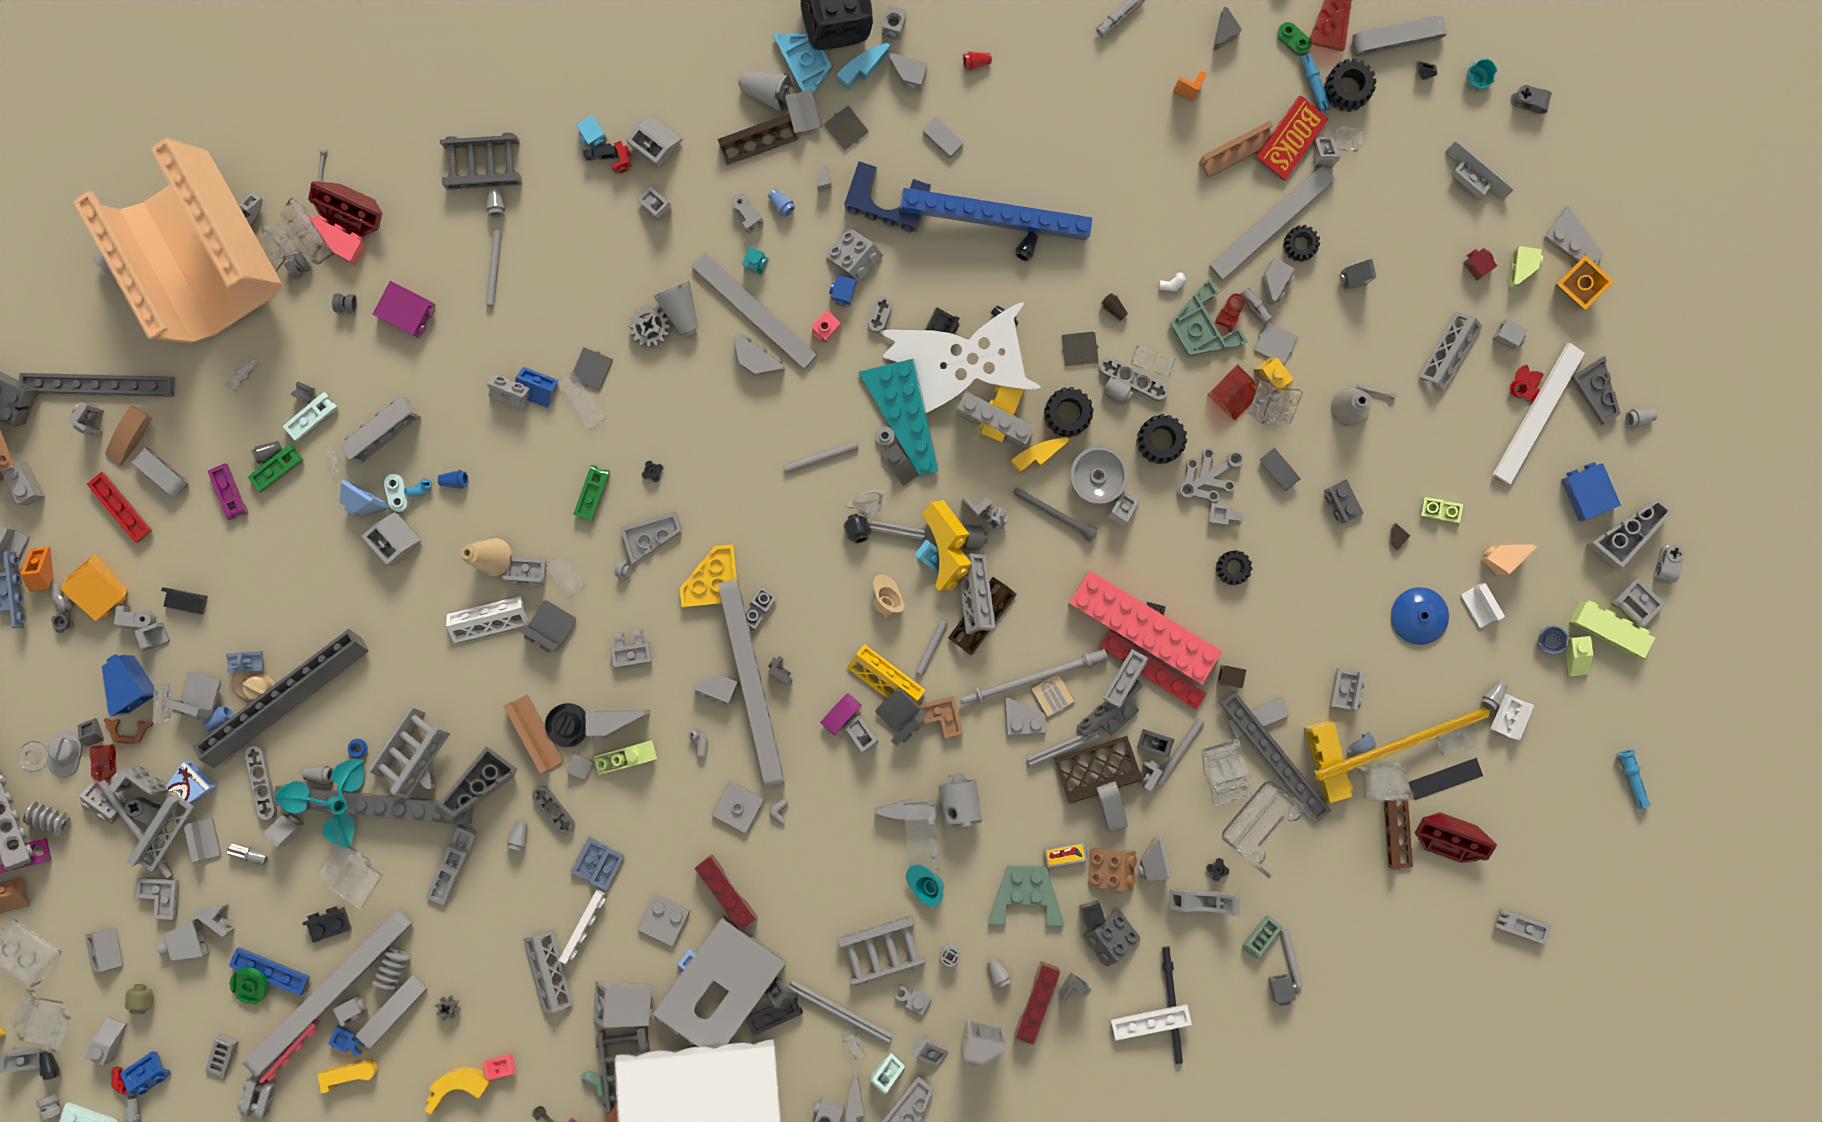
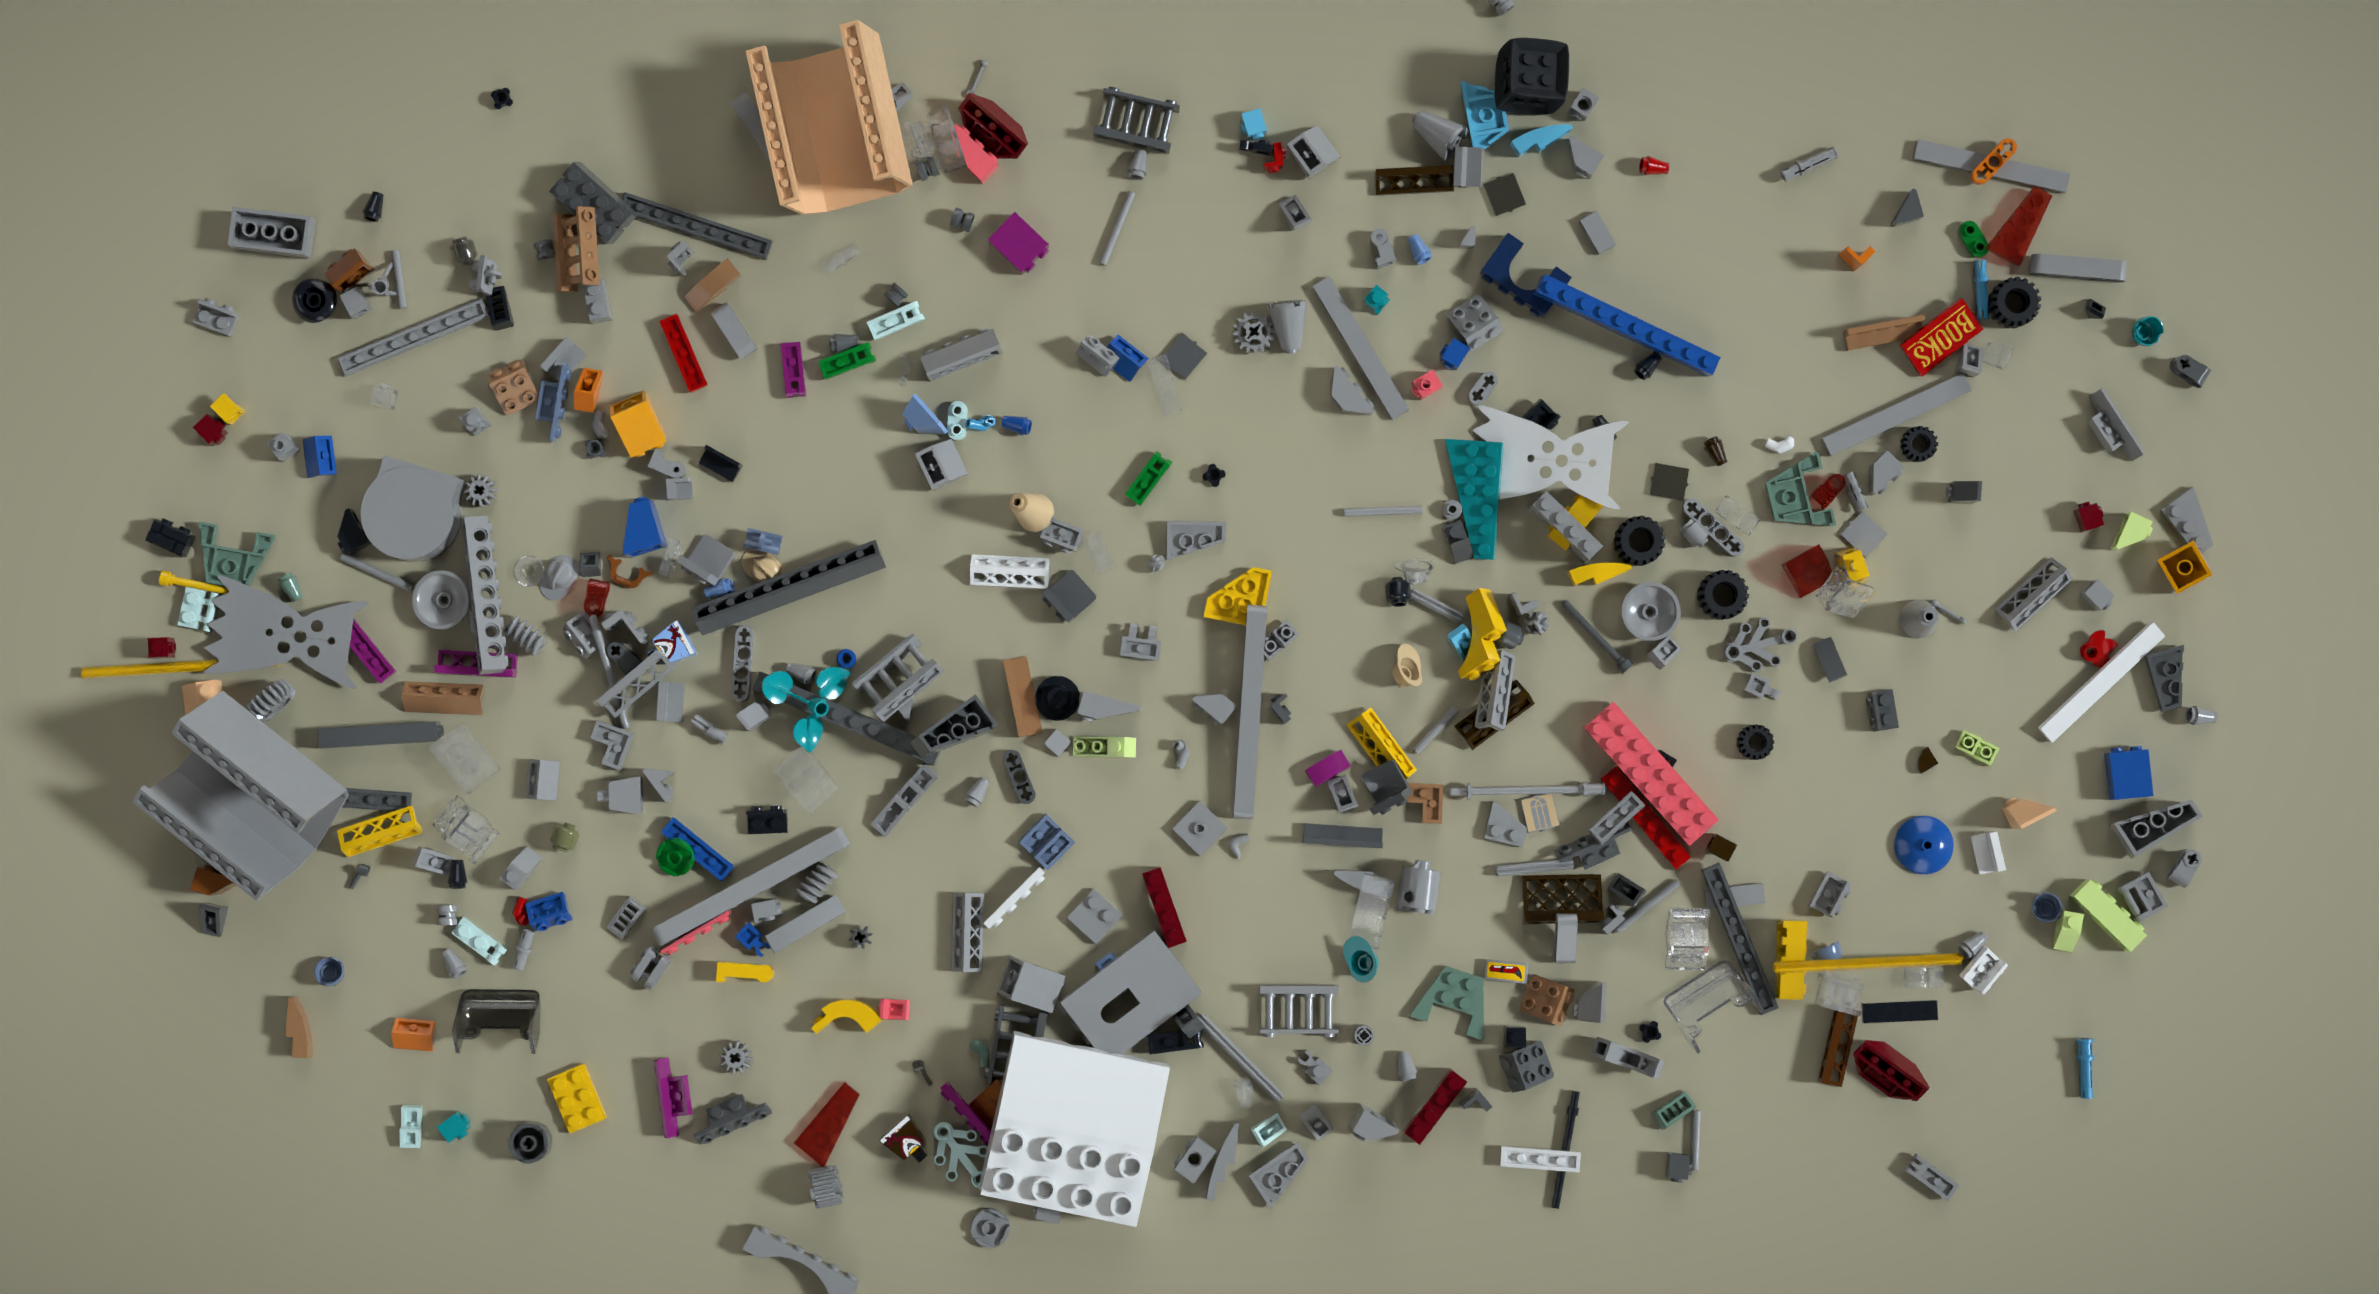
camera: 15 degrees right, 0 degrees up
none -> dark grey fence [1303,823,1383,848]

